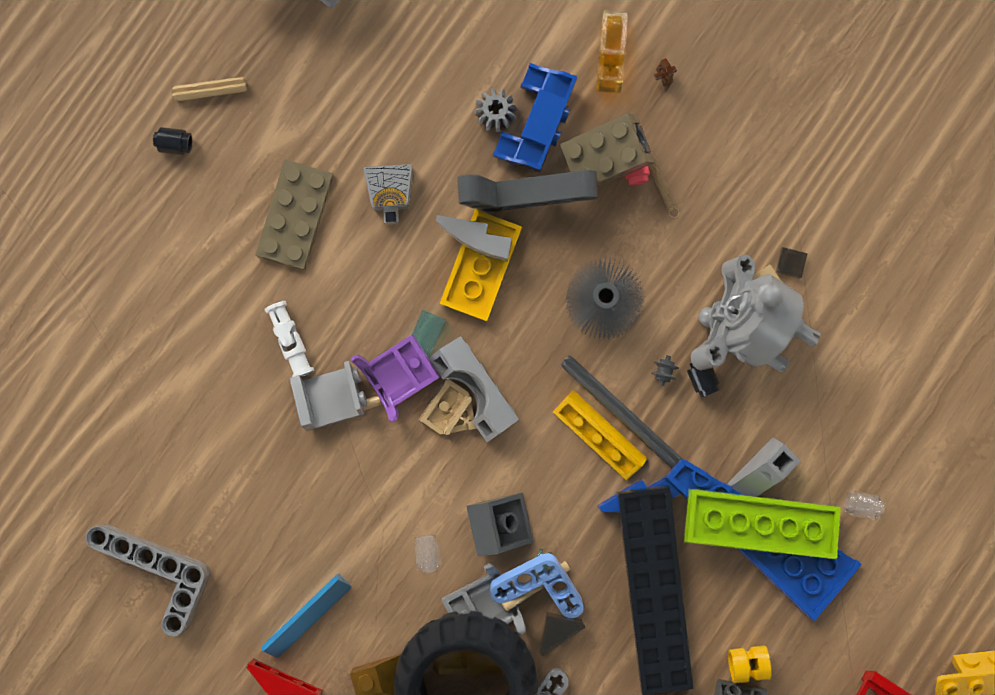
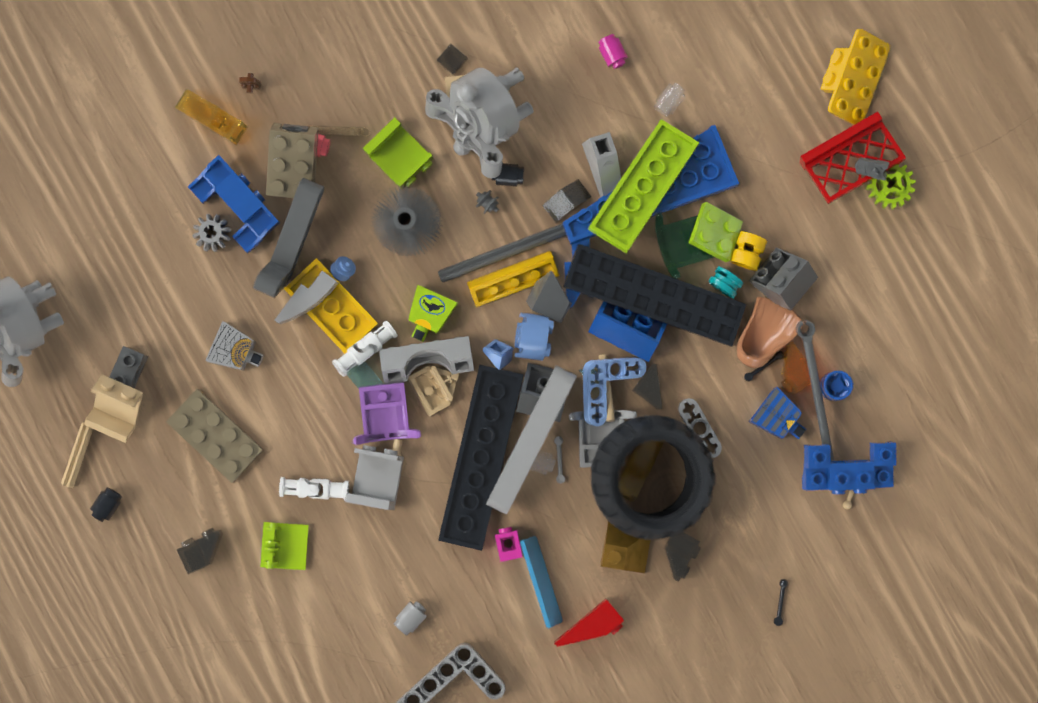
camera: 65 degrees left, 0 degrees up
none -> tan panel [84,375,143,443]
none -> dark grey brick [109,346,149,388]
none -> clear smoke slope [177,528,223,574]
none -> lime hinge [260,522,309,570]
none -> medium blue wheel [330,256,356,281]
none -> white piece [332,321,398,377]
none -> lime panel [363,117,433,189]
none -> light grey brick [394,601,427,635]
none -> lime torso [408,285,458,342]
none -> black plate [438,364,523,551]
none -> medium blue slope [482,339,514,370]
none -> light grey beam [486,366,576,514]
none -> dark pink brick [495,527,523,562]
none -> medium blue brick [515,312,553,361]
none -> dark grey slope [526,270,572,323]
none -> clear smoke slope [543,179,592,223]
none -> light grey hinge [554,436,565,484]
none -> blue slope [588,302,667,362]
none -> dark pink brick [598,34,628,69]
none -> clear green piece [655,213,716,278]
none -> lime plate [689,202,743,263]
none -> teal wheel [708,266,744,299]

